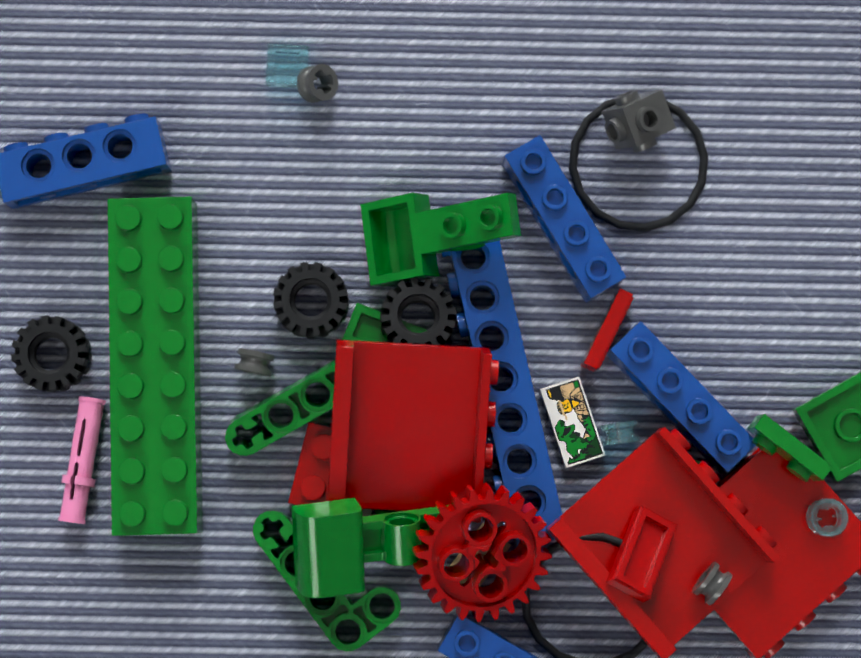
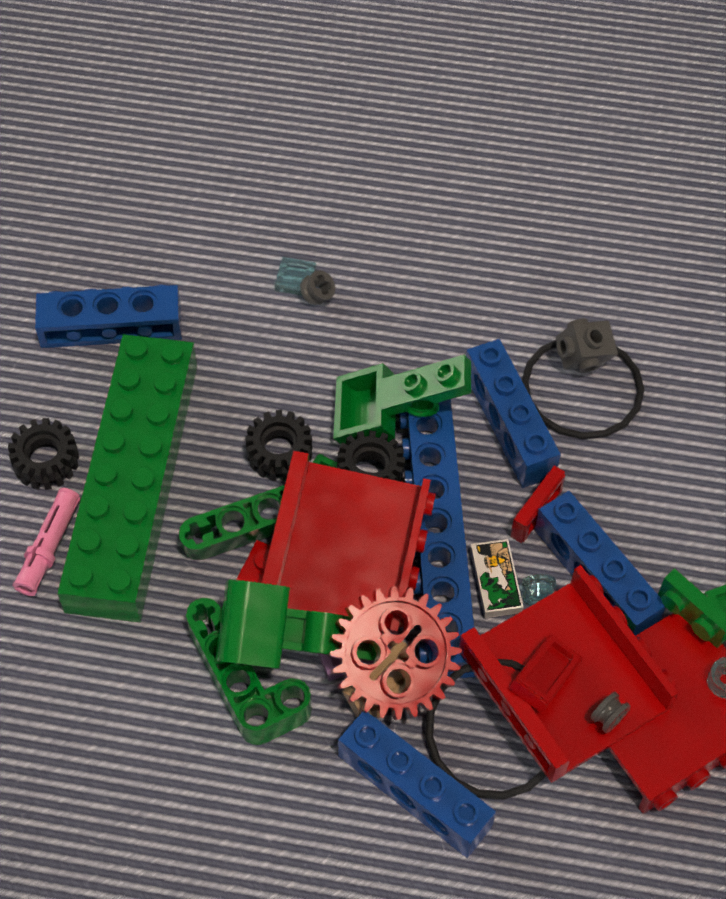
camera: 15 degrees right, 25 degrees down
dark grey bush [234,348,275,377] -> none

